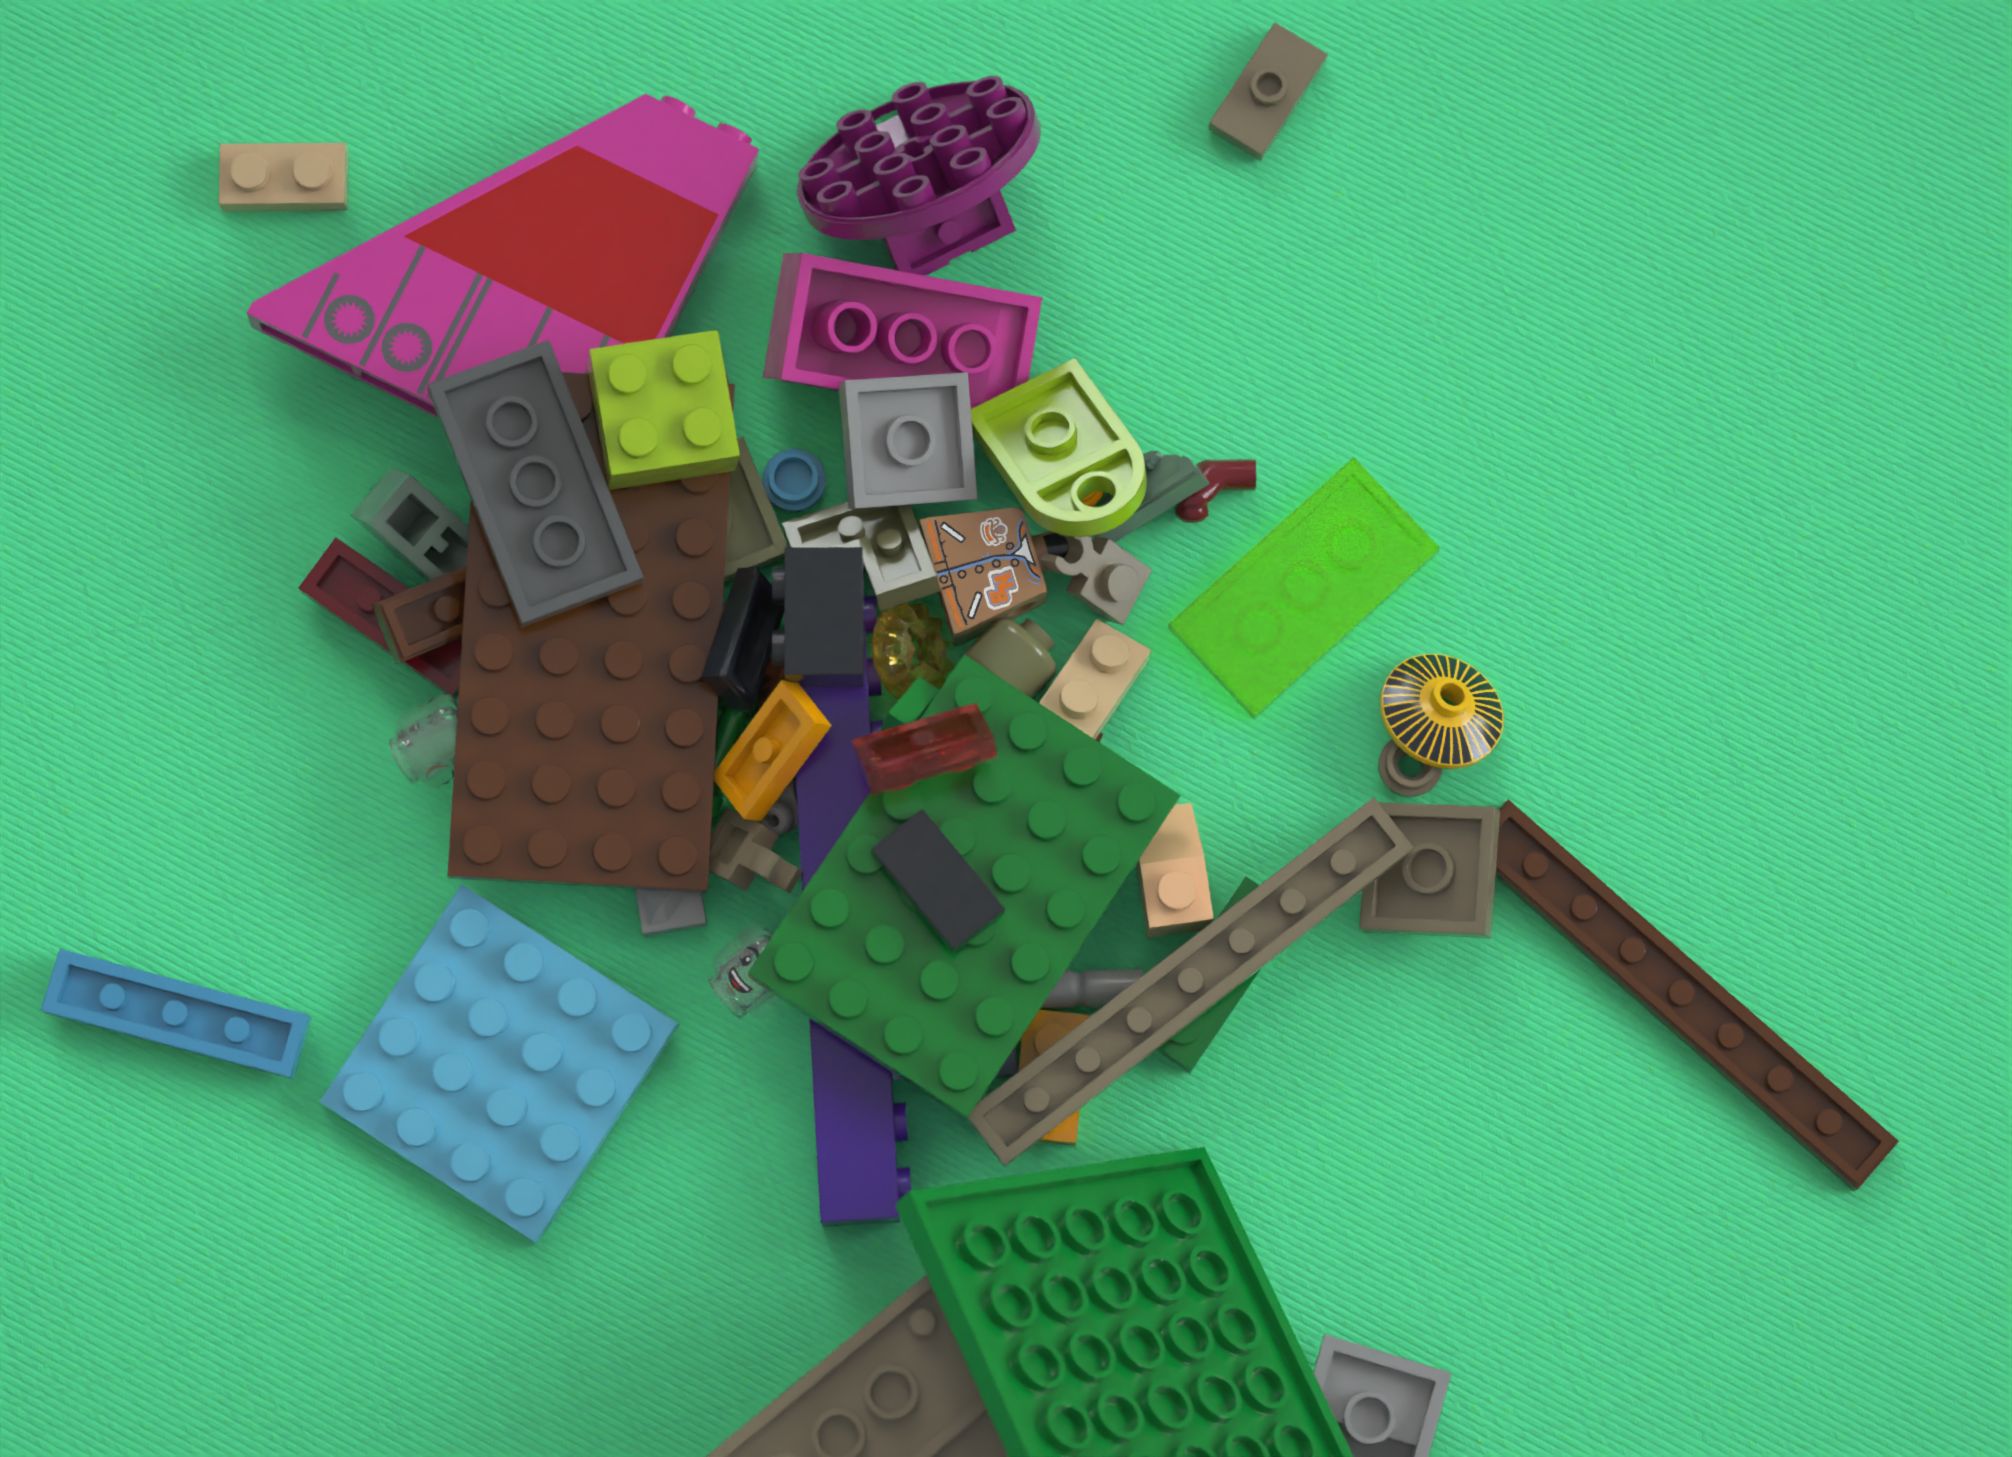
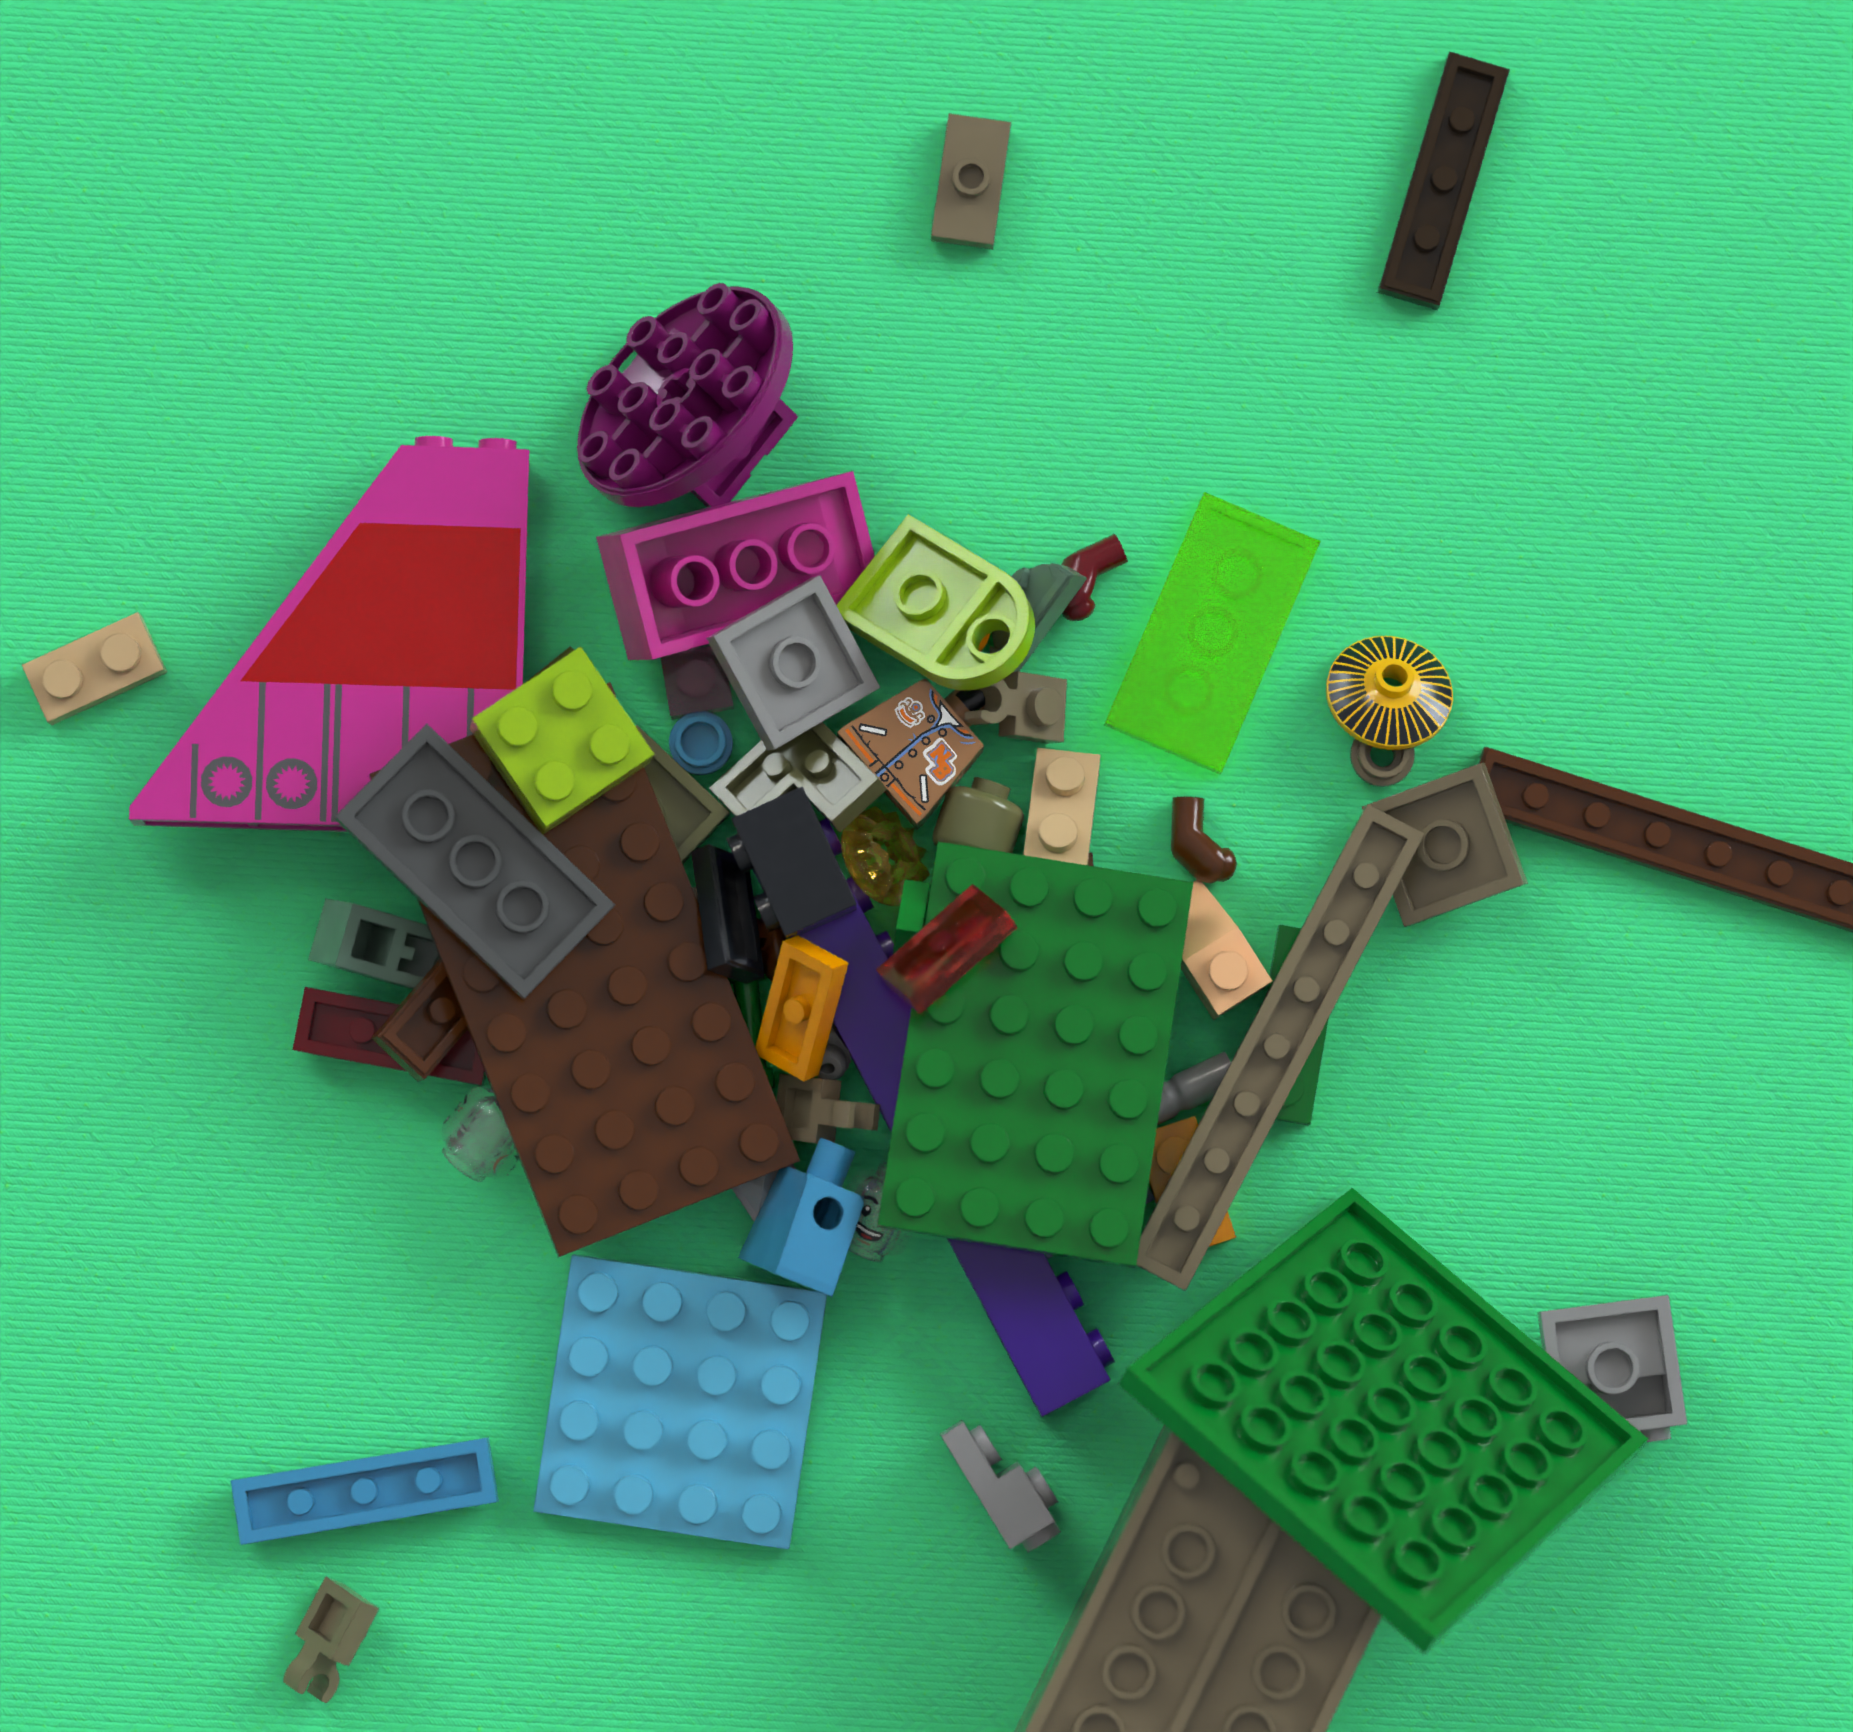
camera: 25 degrees left, 5 degrees up
black tile [871,809,1005,954] -> none
none -> dark tan plate [283,1576,379,1703]
none -> clear pink plate [661,646,734,719]
none -> dark azure torso [738,1137,864,1297]
none -> light grey plate [940,1420,1061,1552]
none -> reddish brown arm [1171,797,1237,884]
none -> dark brown tile [1377,52,1510,310]

